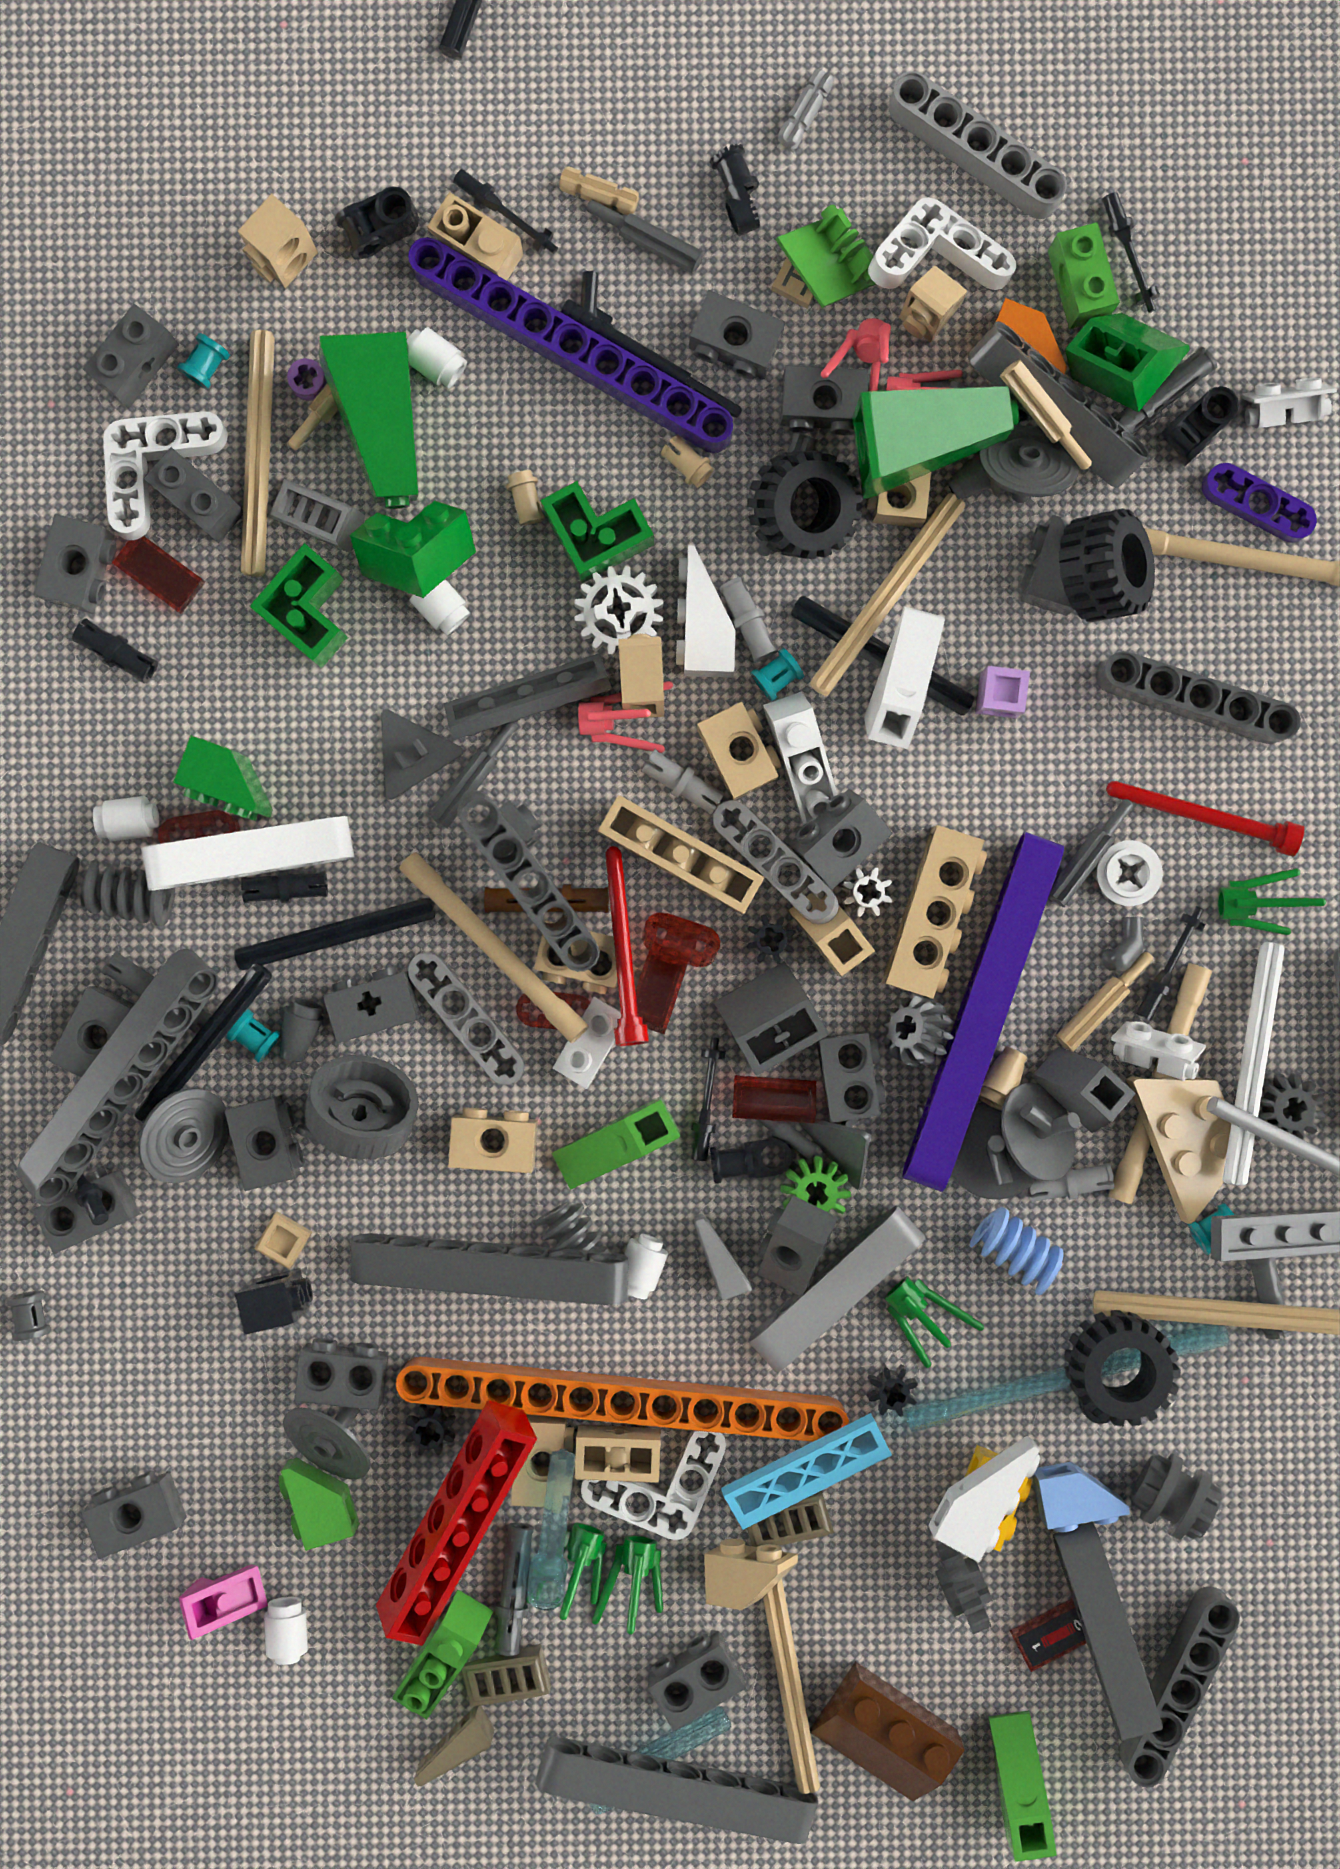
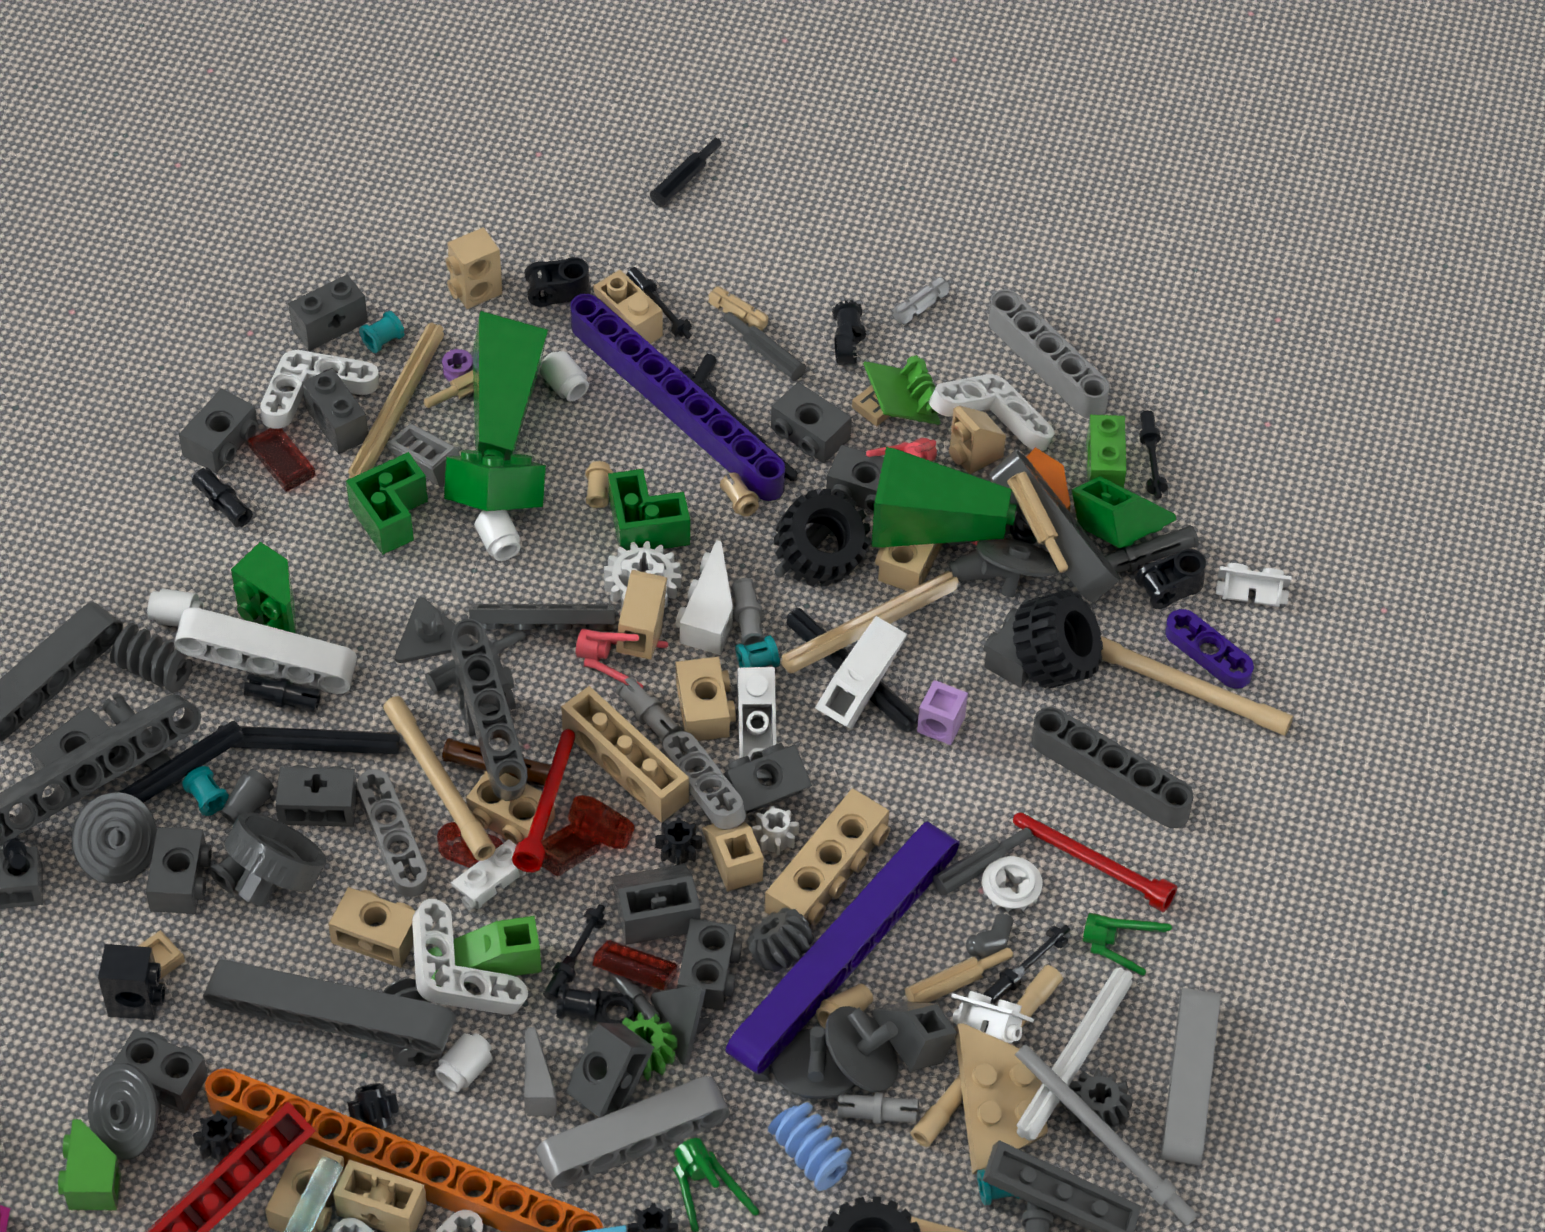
camera: 15 degrees right, 35 degrees down
none -> black gear [347,1083,399,1129]
none -> white beam [412,899,528,1015]

